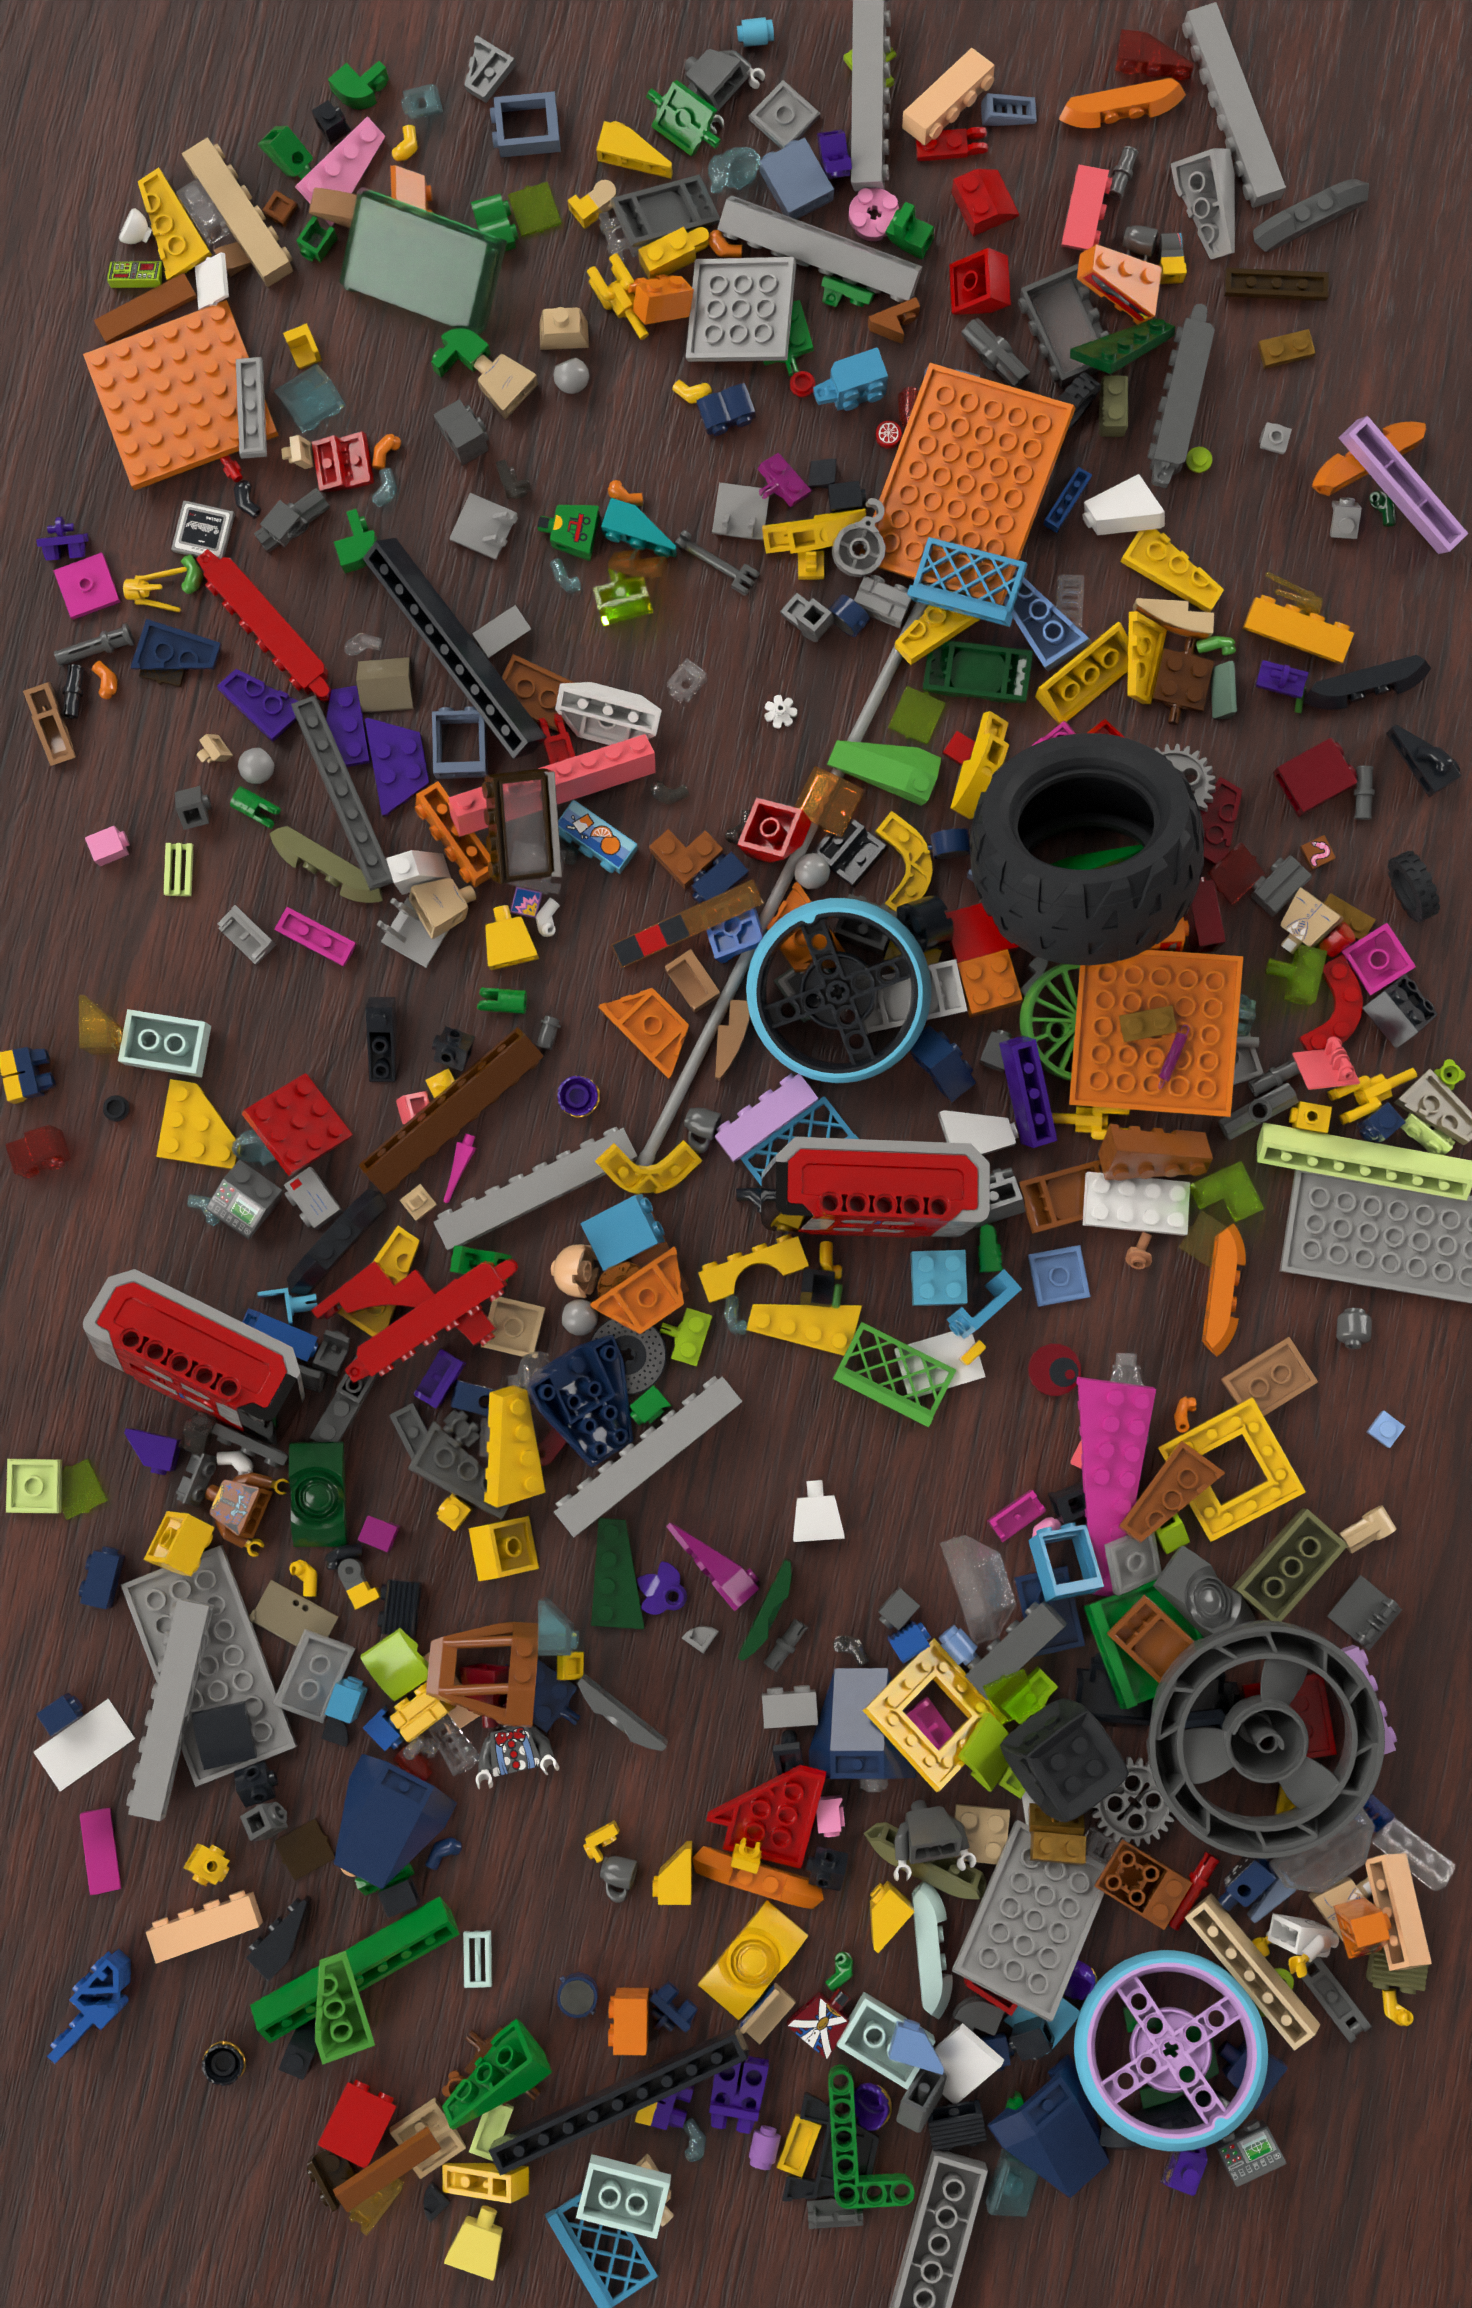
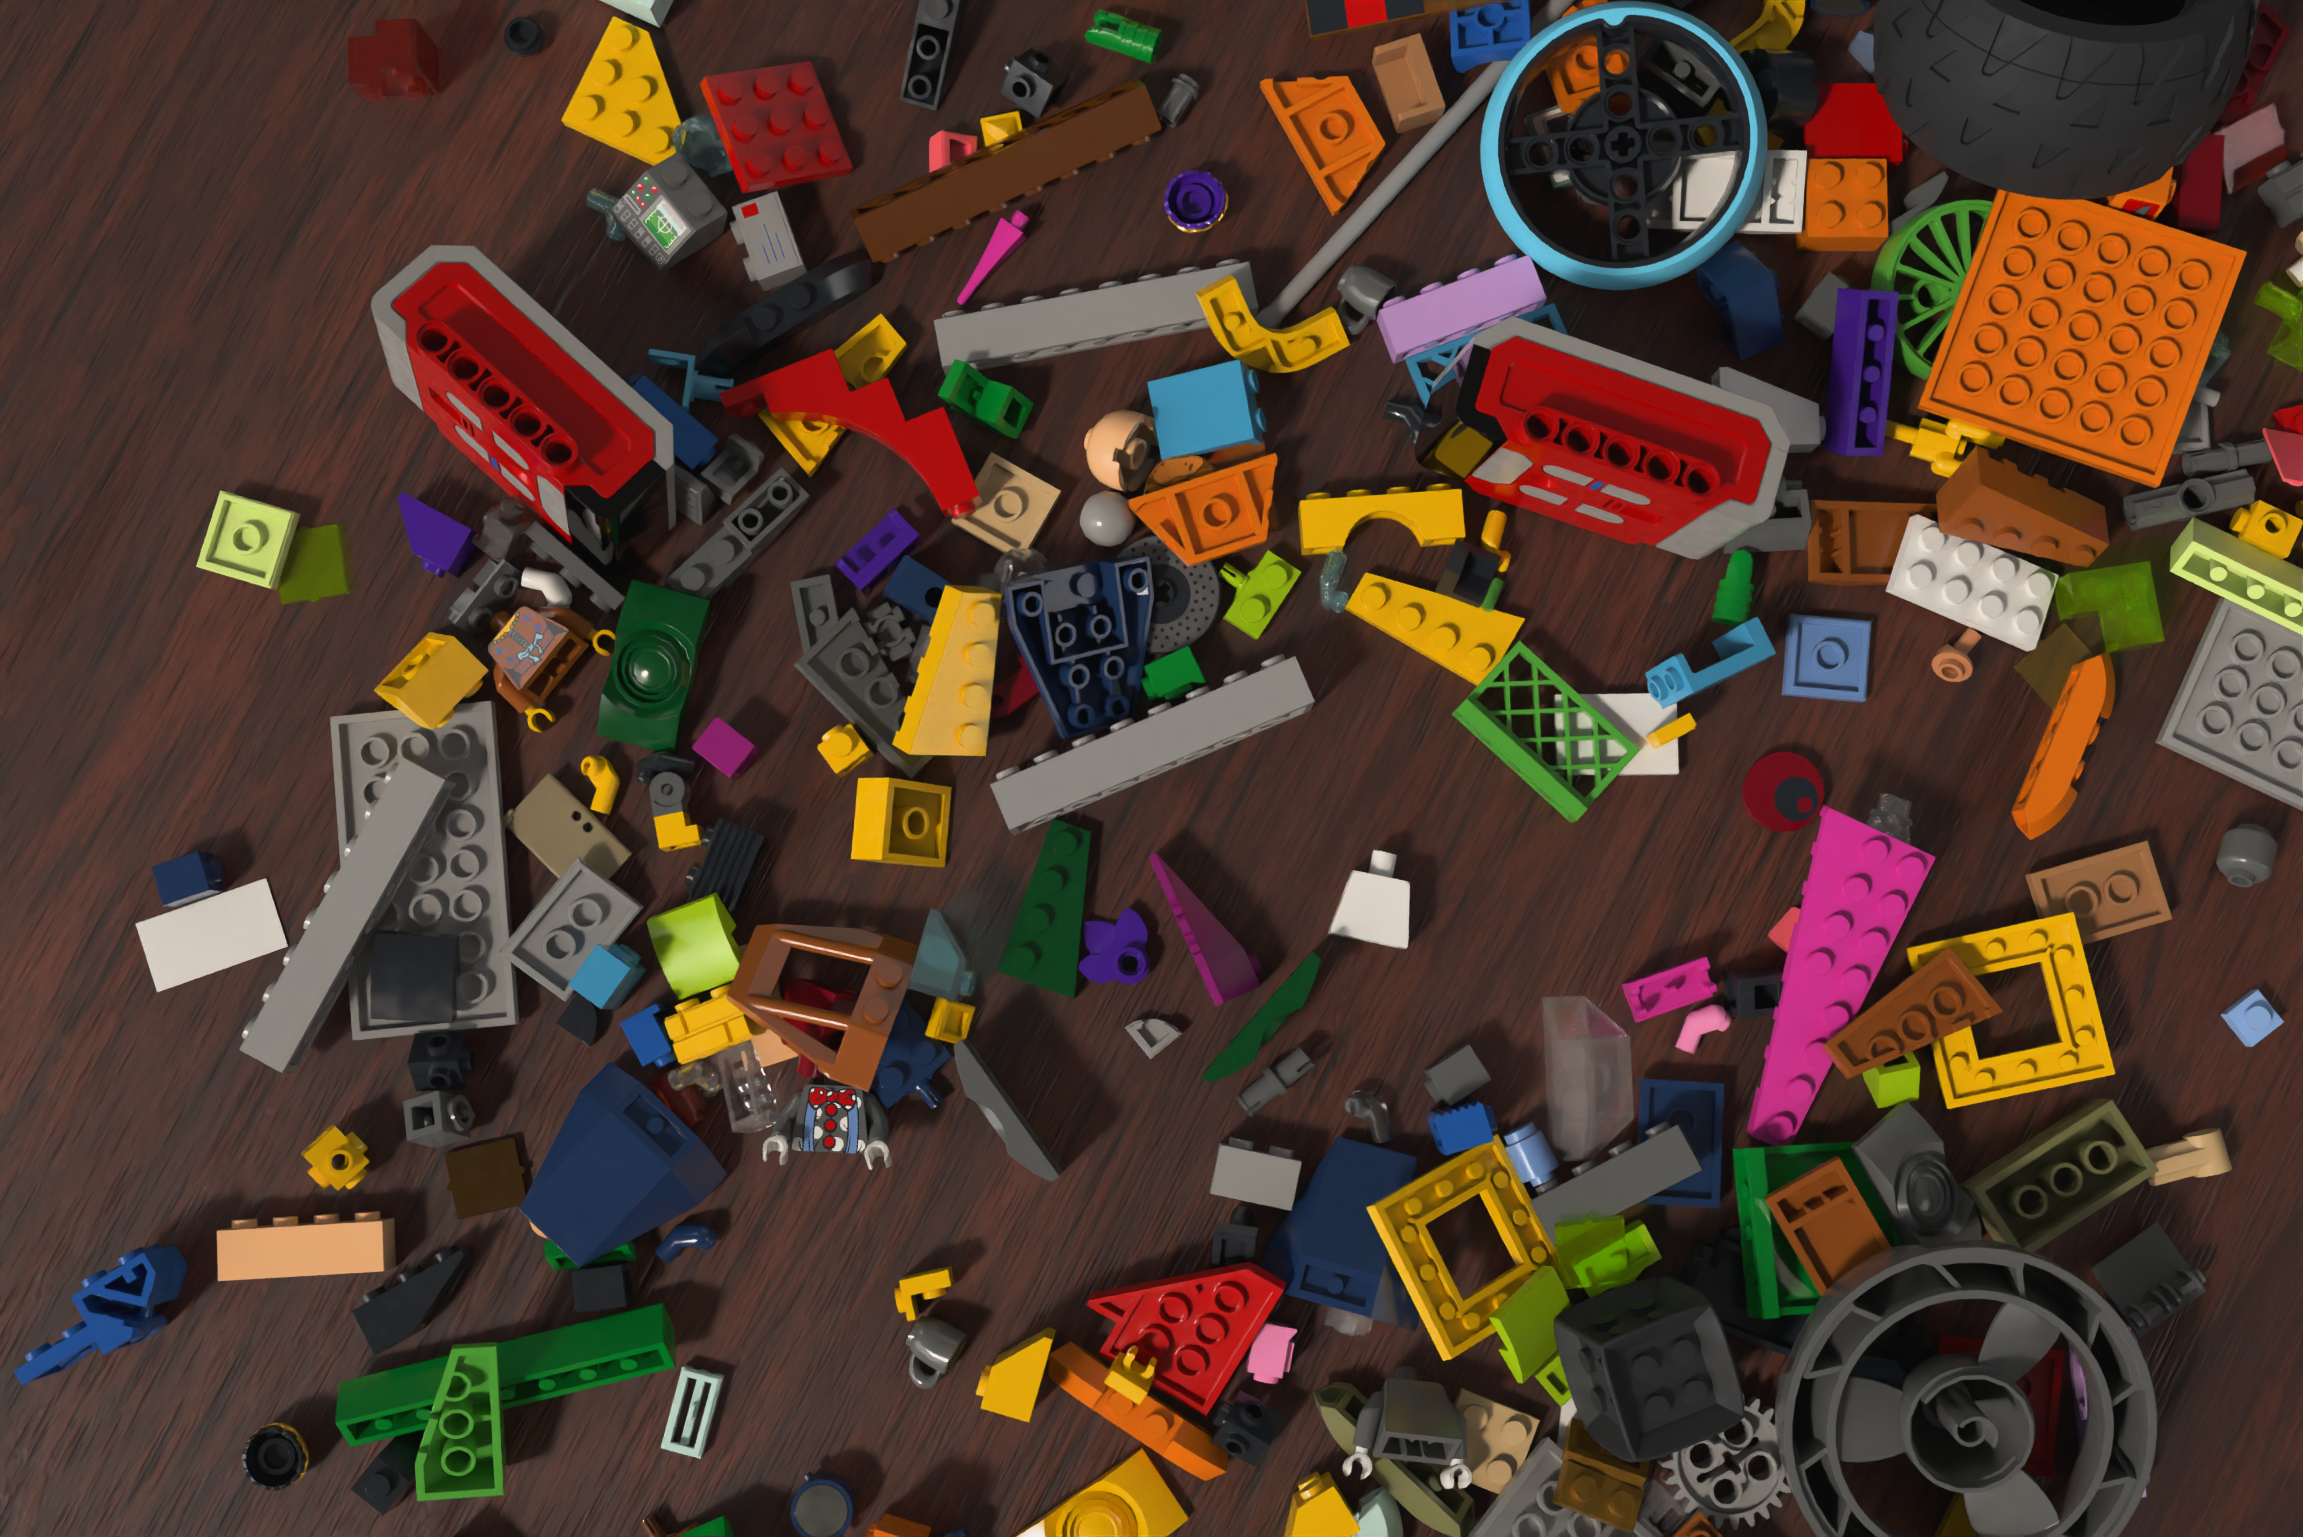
camera: 15 degrees right, 0 degrees up
dark blue brick [79,1546,125,1609] -> none
dark pink slope [80,1807,121,1895] -> none
red hinge [345,1258,519,1383] -> none
tan tile [400,1184,437,1221] -> none
medium nougat slope [715,1000,750,1081] -> none
dark pink hinge [904,1696,954,1750] -> none
medium azure brick [910,1250,967,1306] -> none
dark azure window [1028,1522,1104,1602] -> none
light grey tile [1104,1532,1162,1596] -> none
pearl gold plate [1119,1006,1177,1042] -> none
magenta piece [1158,1025,1189,1089] -> none
orange arm [1174,1396,1196,1433] -> none

